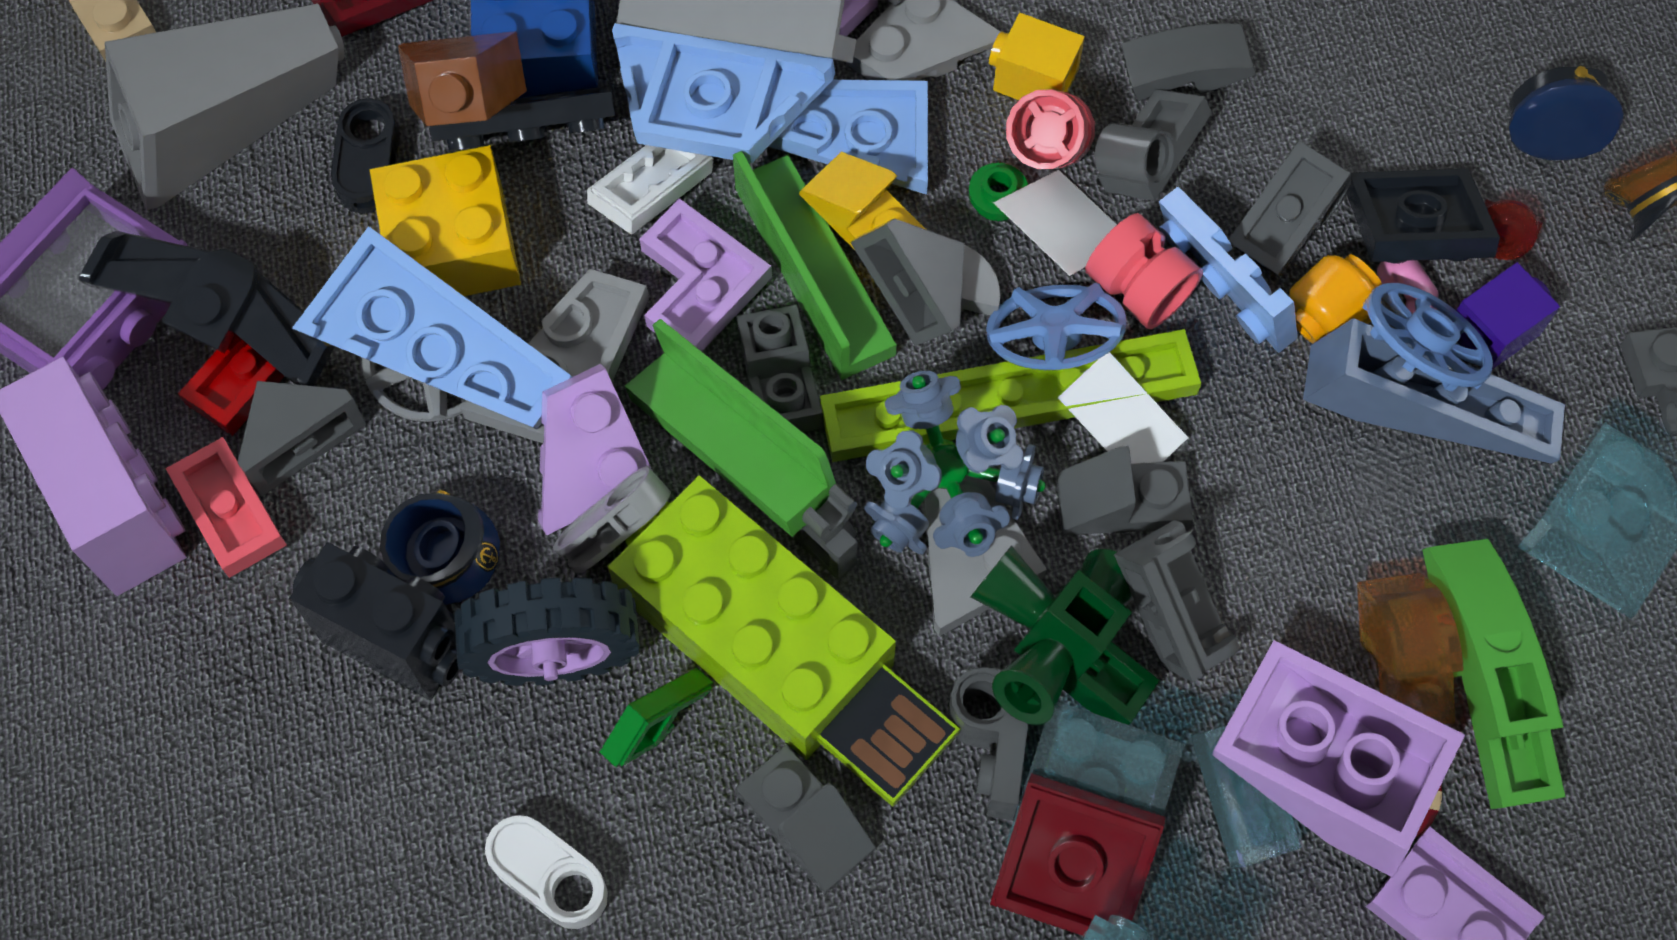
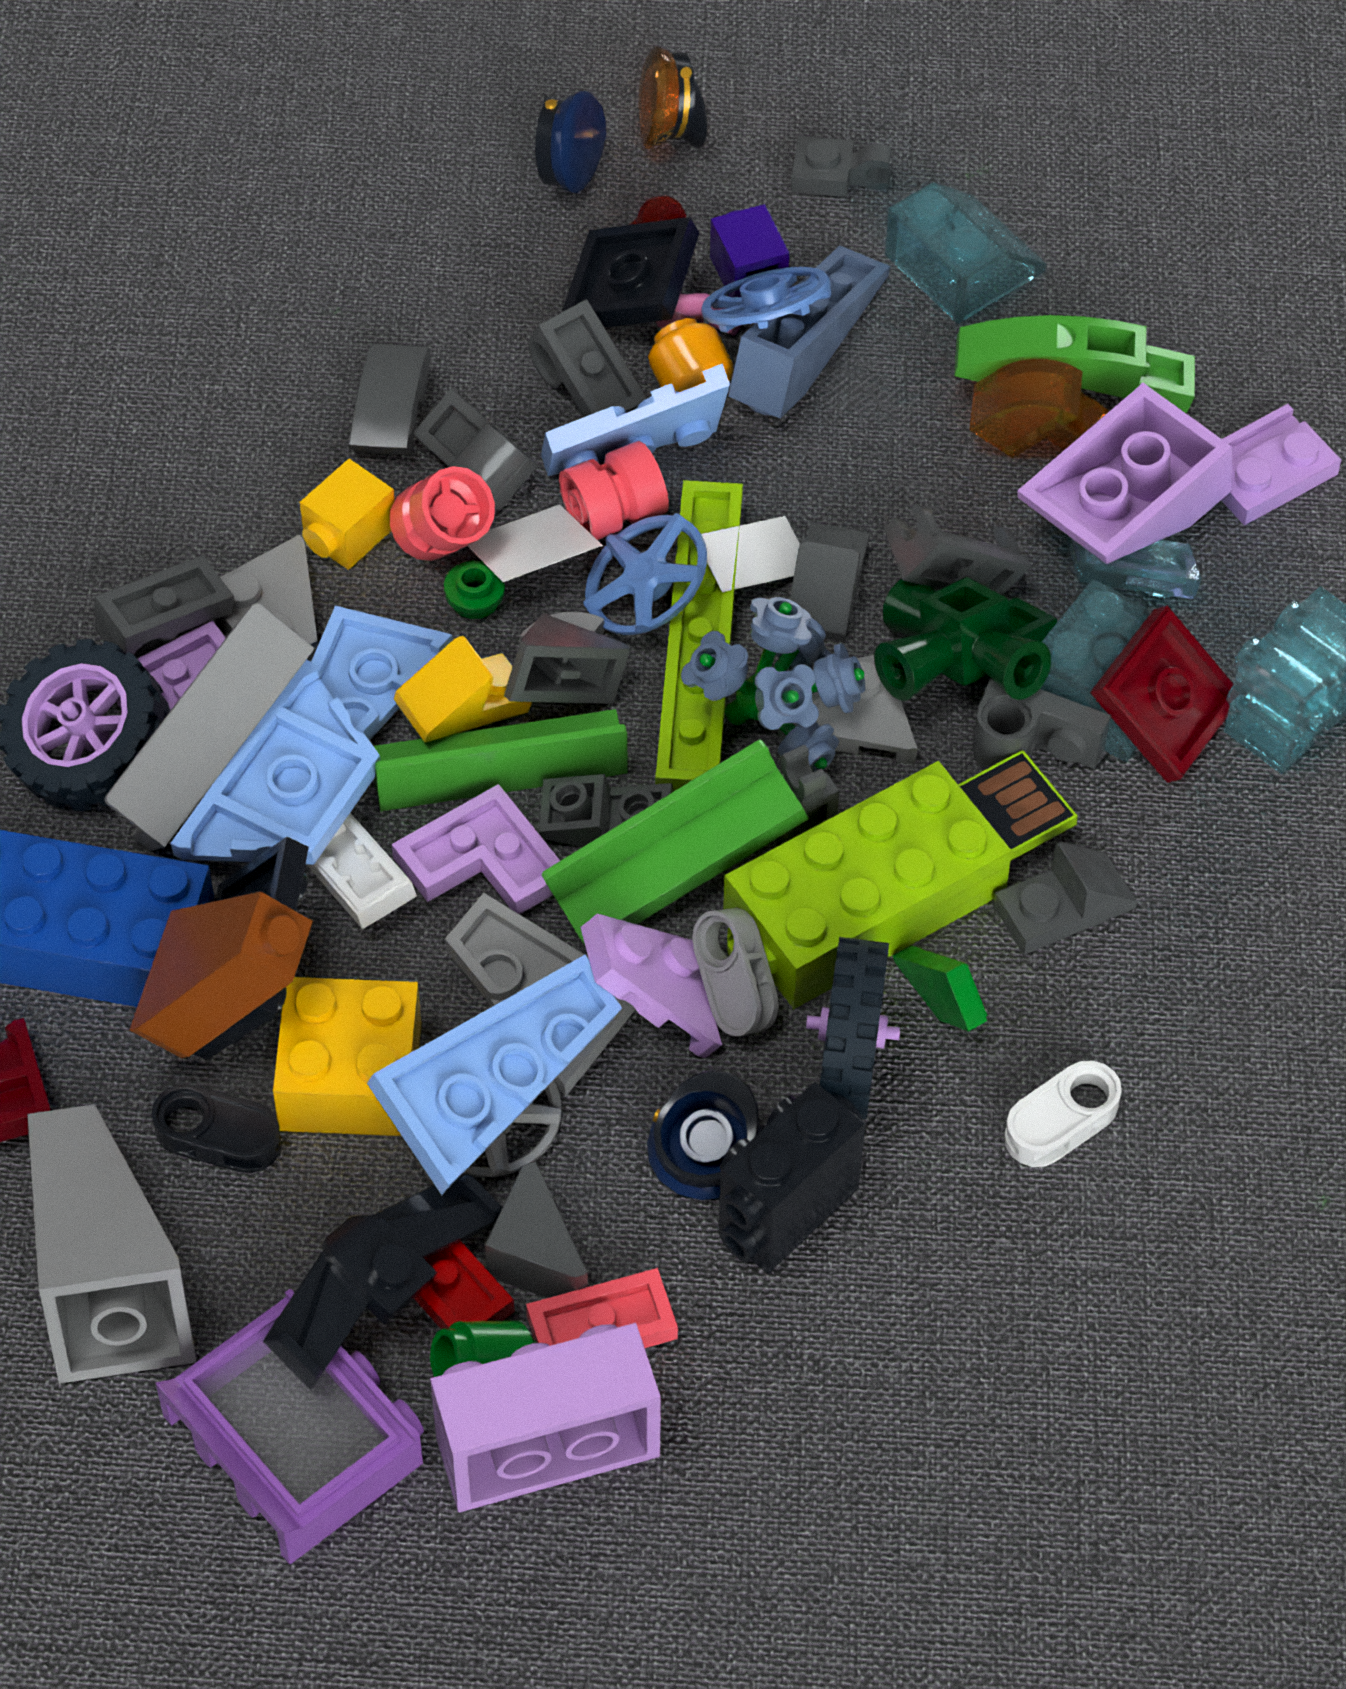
camera: 75 degrees left, 10 degrees down
none -> green brick [430,1321,536,1377]

